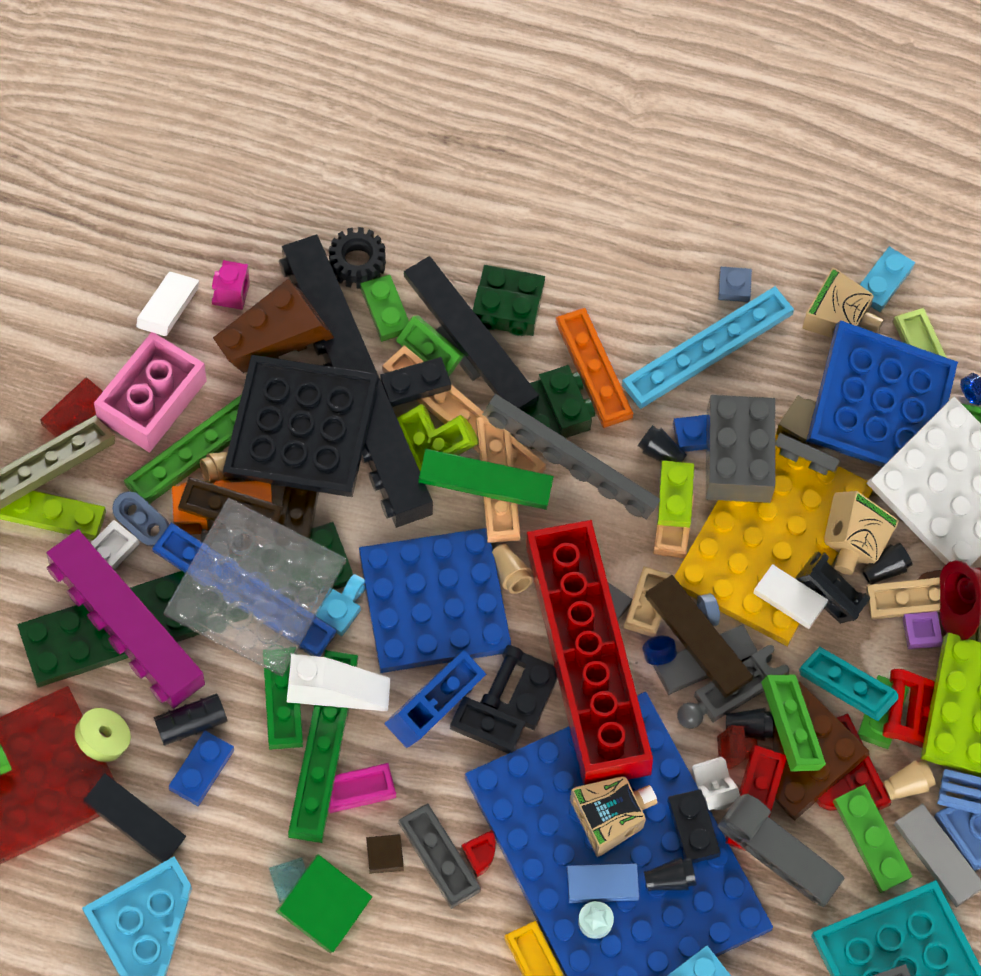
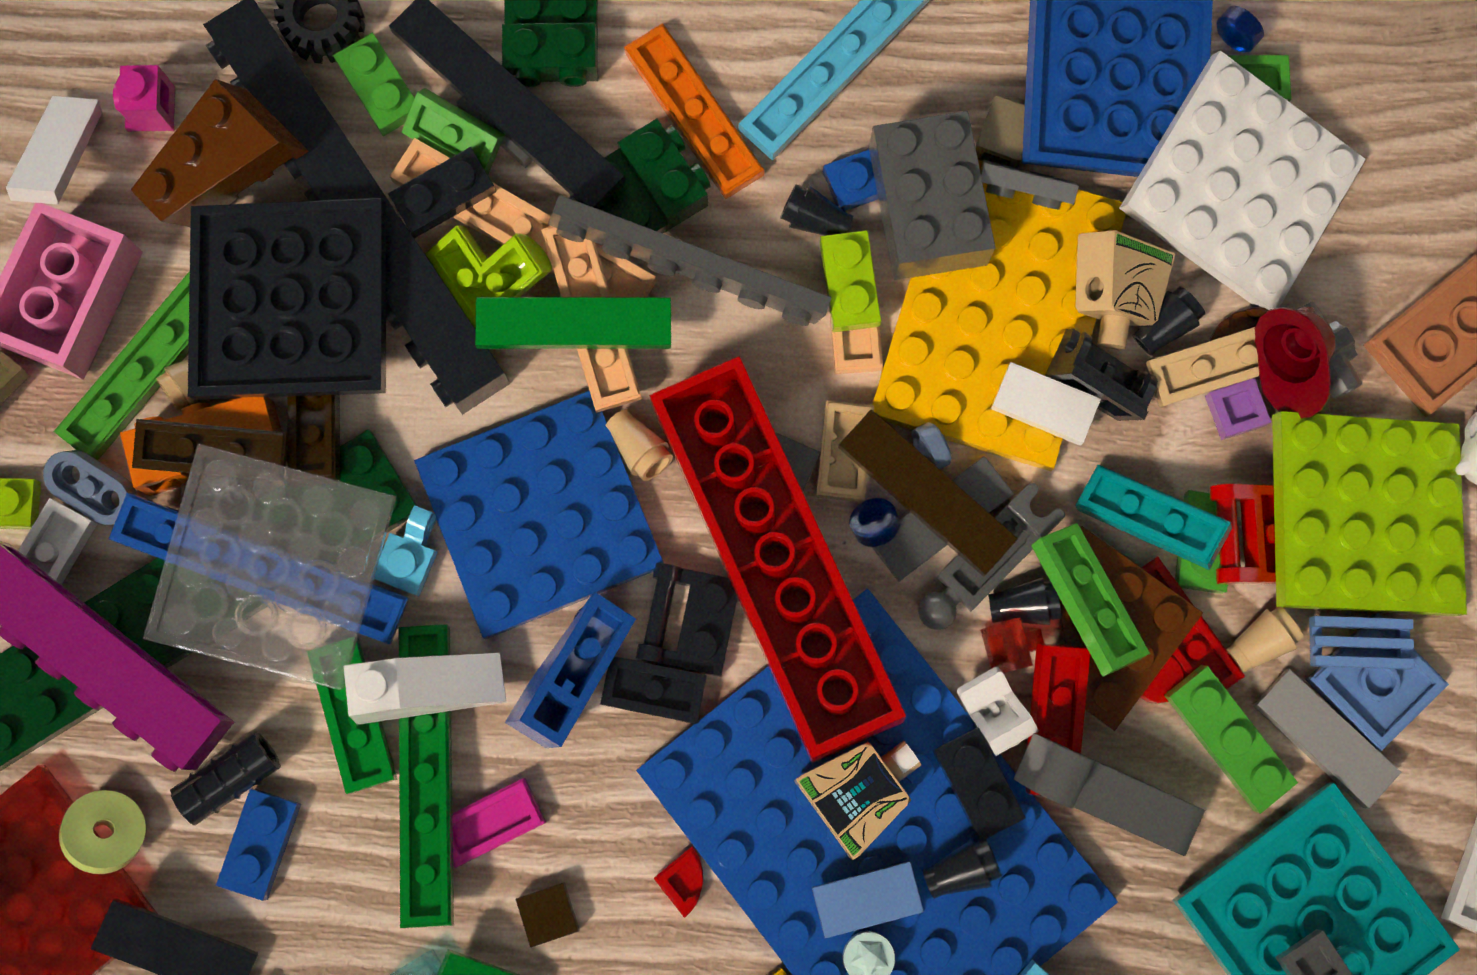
camera: 10 degrees left, 15 degrees up
dark grey tile [398,803,481,909] -> none

